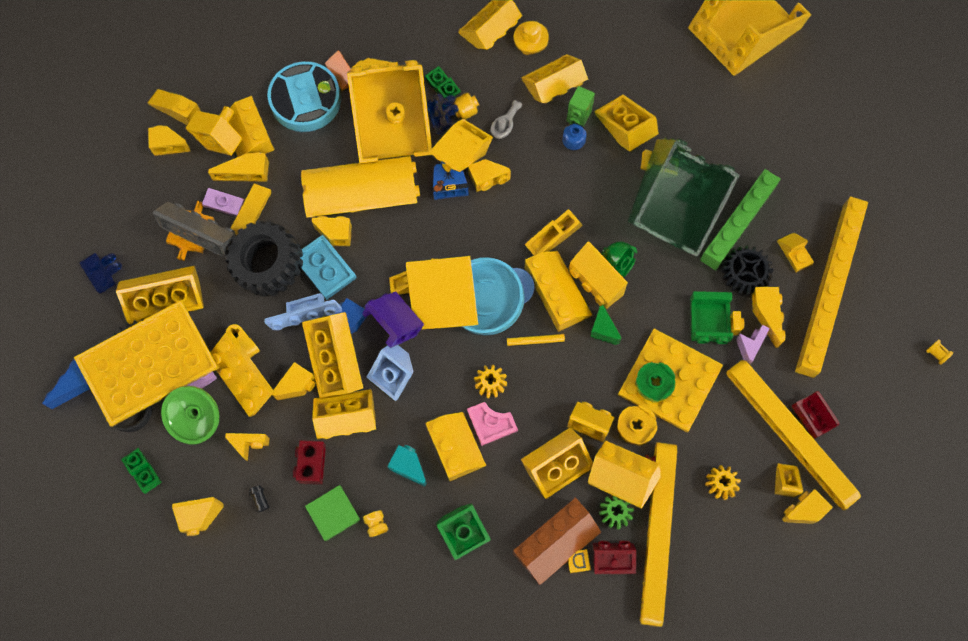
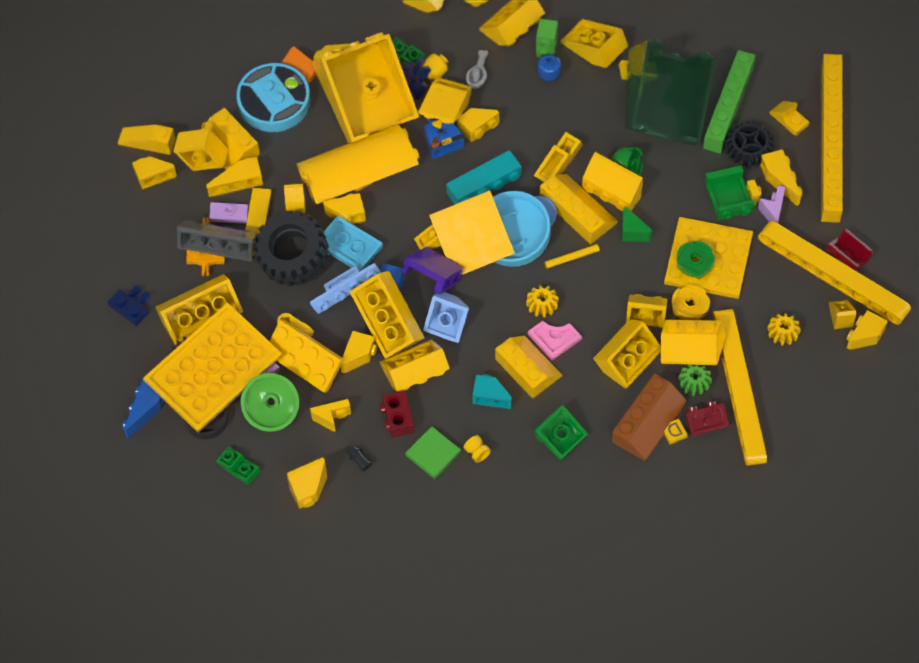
camera: 15 degrees left, 10 degrees down
none -> yellow slope [284,184,306,215]
none -> teal brick [446,150,521,205]

